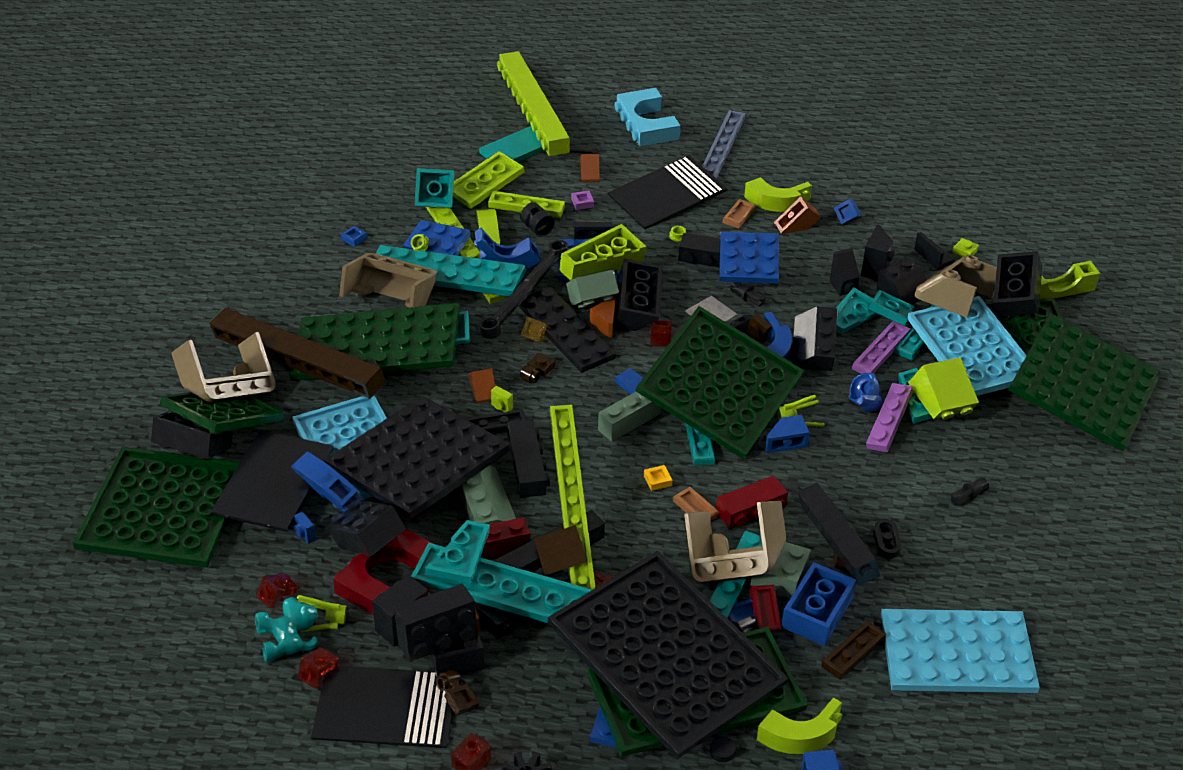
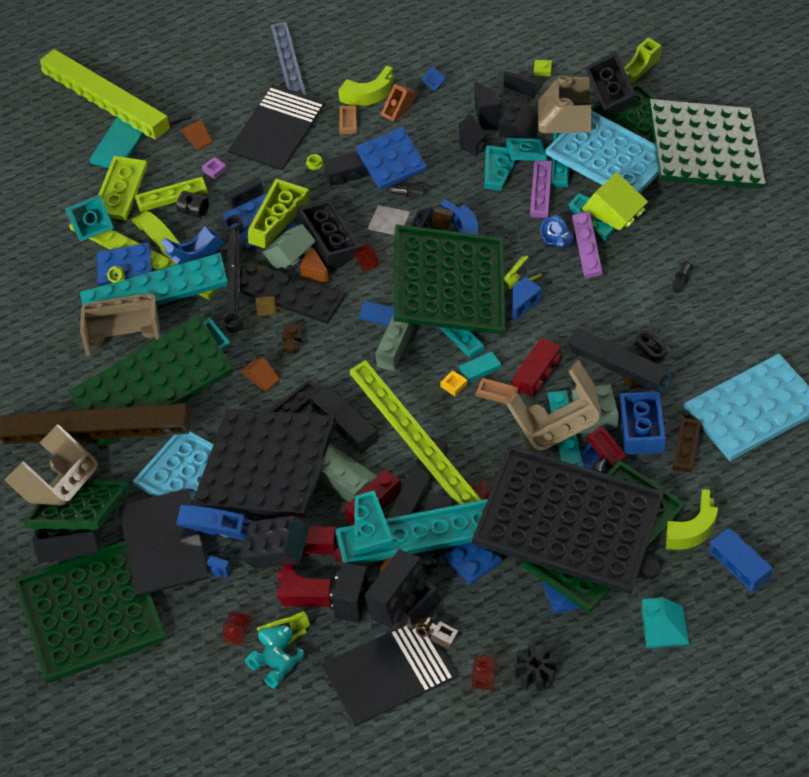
camera: 25 degrees left, 10 degrees up
clear red bracket [298,647,339,689] -> none
blue tile [340,226,368,247] -> none
lime plate [491,386,513,412] -> none
dark brown sticker [534,525,587,575] -> none
medium azure arch [615,88,680,146] -> none
black slope [792,306,837,371] -> none
none -> blue plate [444,542,502,586]
none -> teal tile [459,351,501,383]

